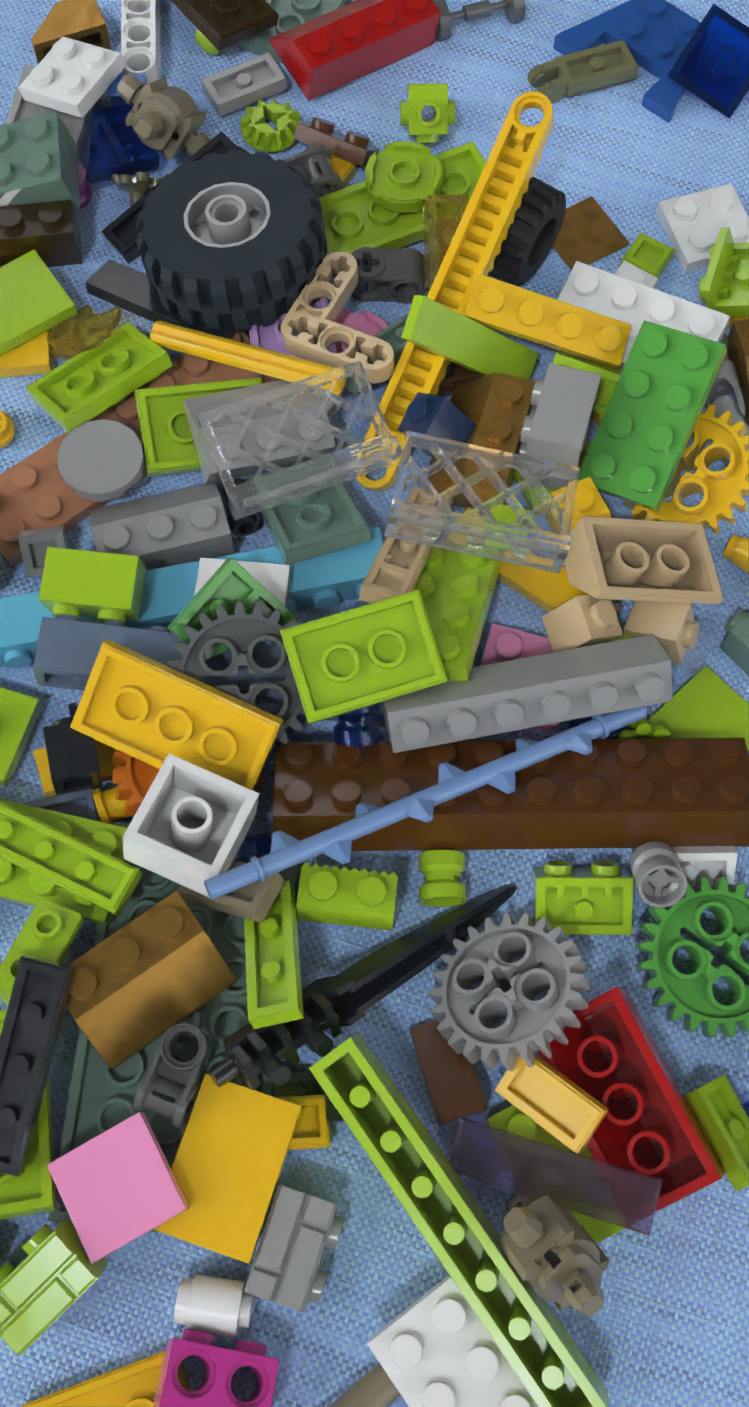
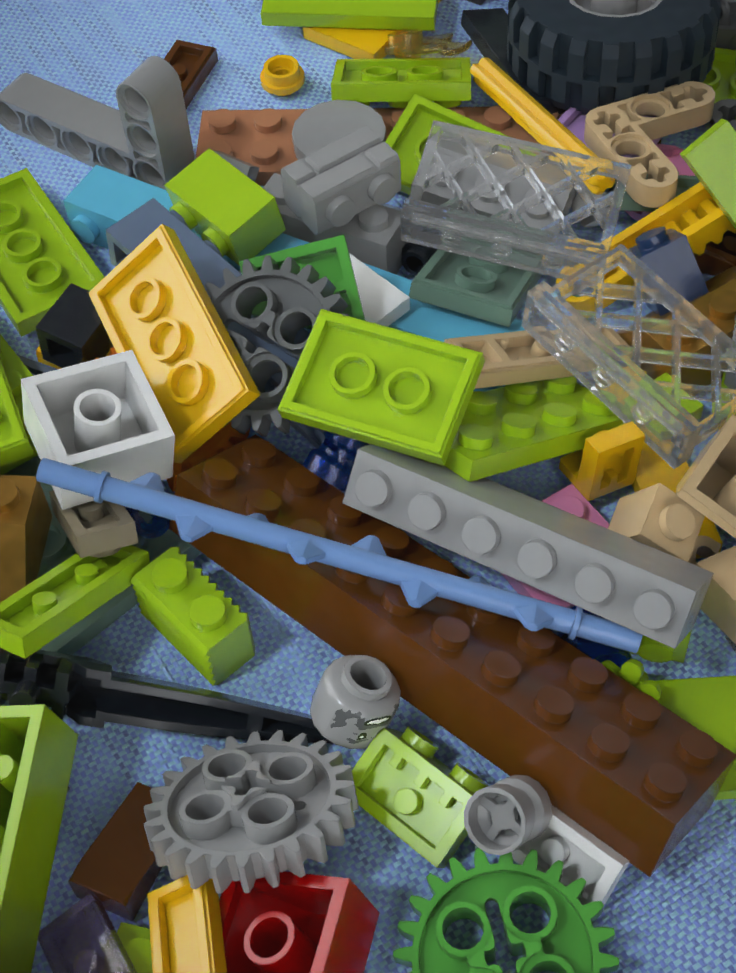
camera: 45 degrees right, 15 degrees down
lime wheel [418,850,466,907] -> none
none -> light grey brick [281,125,401,236]
none -> light grey head [310,655,401,749]
none -> yellow bracket [559,421,646,502]

